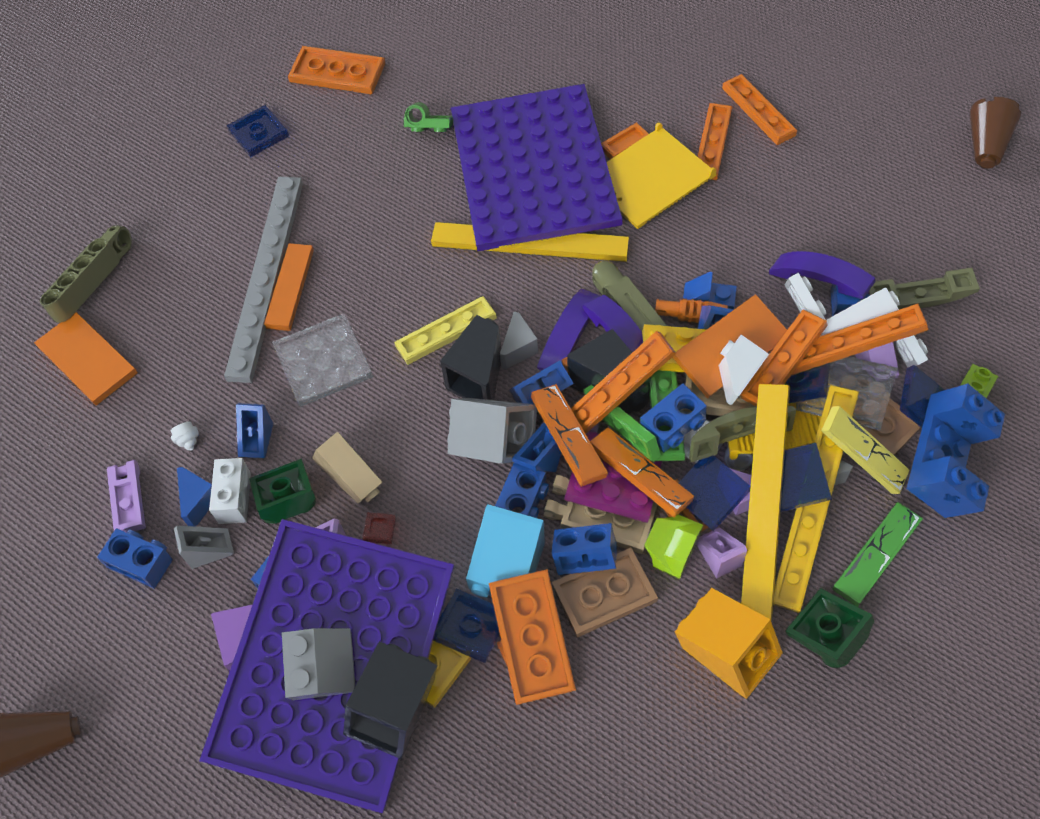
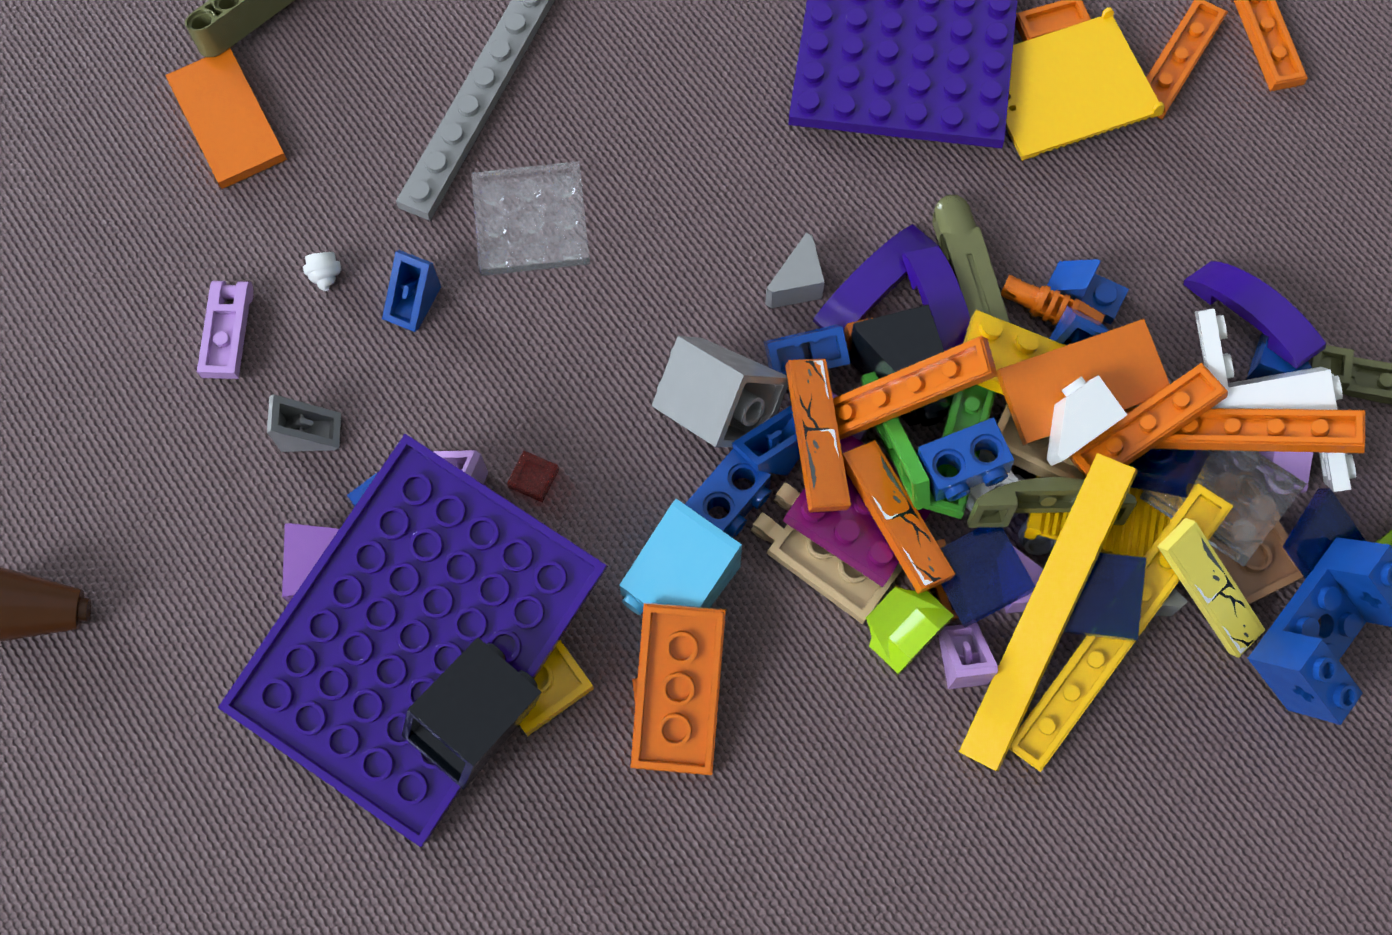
camera: 15 degrees right, 10 degrees up
blue brick [97,528,173,589] -> none
blue slope [177,467,212,527] -> none
white brick [209,458,251,524] -> none
dark green slope [249,458,316,524] -> none
orange tile [264,243,314,331] -> none
light grey slope [282,628,355,700] -> none
tan slope [312,432,382,504] -> none
light yellow tile [394,296,497,365] -> none
yellow tile [431,222,629,262] -> none
clear blue tile [433,588,500,663] -> none
black slope [440,315,501,400] -> none
blue brick [552,523,617,575] -> none
medium nougat plate [552,548,658,638] -> none
light orange slope [675,588,783,699] -> none
dark green slope [785,588,874,668] -> none
bright green tile [832,502,923,607] -> none

